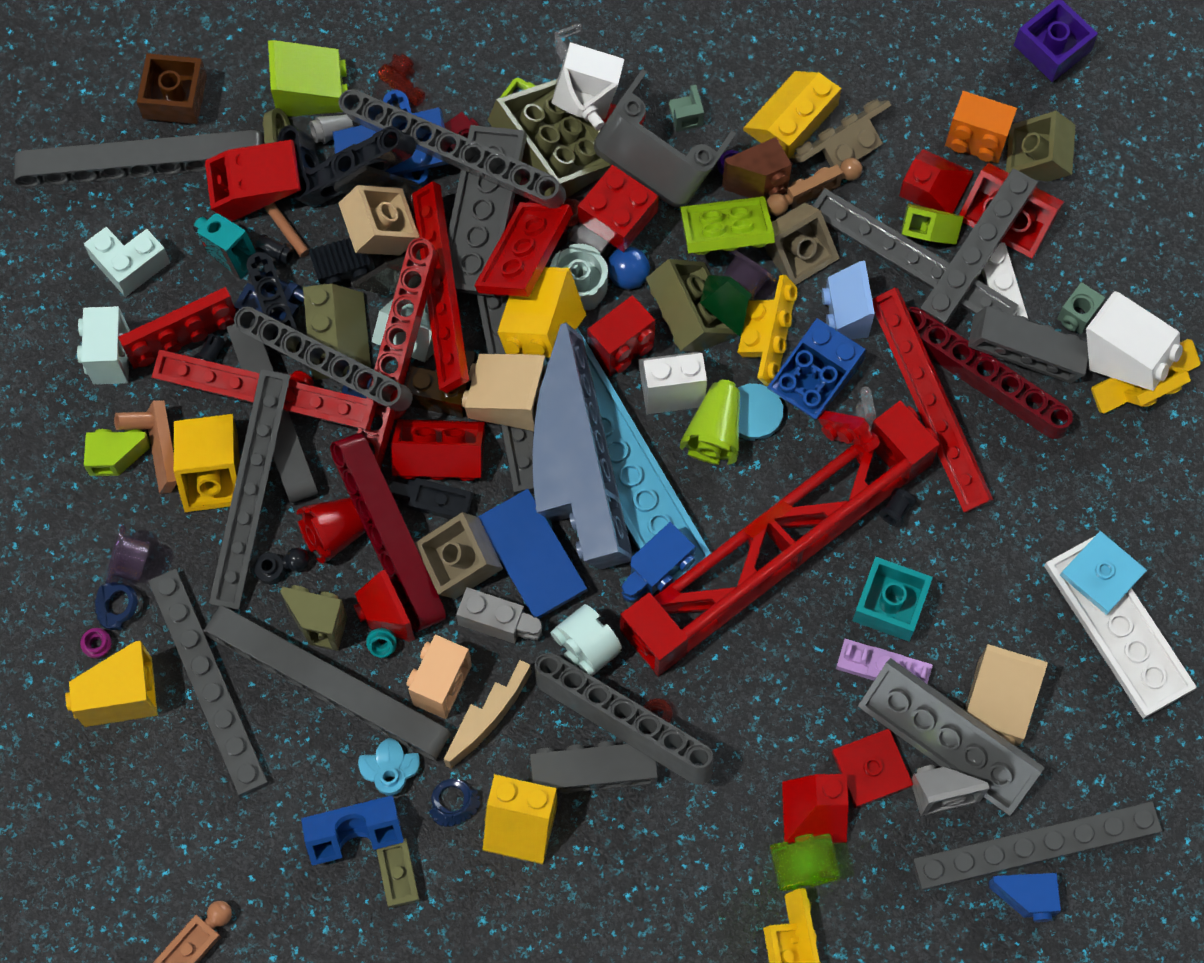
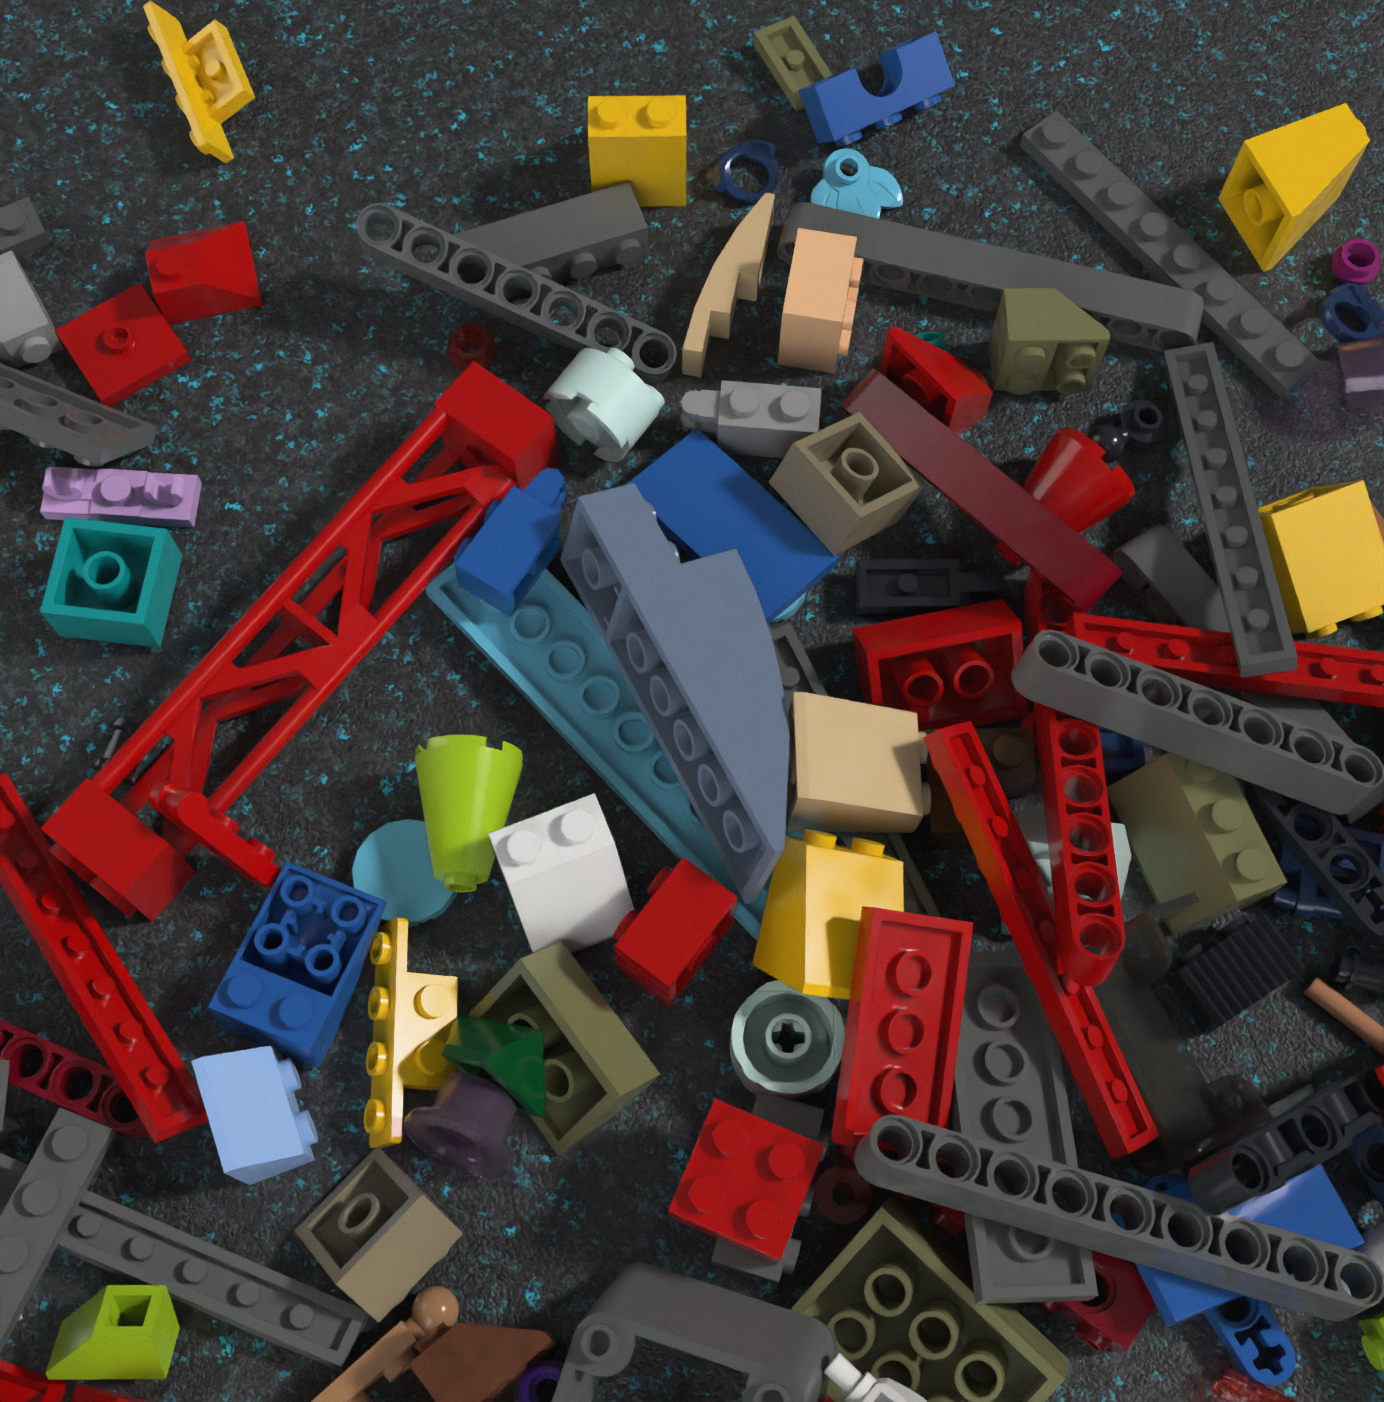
camera: 165 degrees right, 0 degrees up
tan brick [338,185,420,255] -> none
blue hair [607,247,651,290] -> none
lime plate [680,196,775,255] -> none
clear neon green brick [770,834,840,891] -> none
clear piece [856,387,876,431] -> none

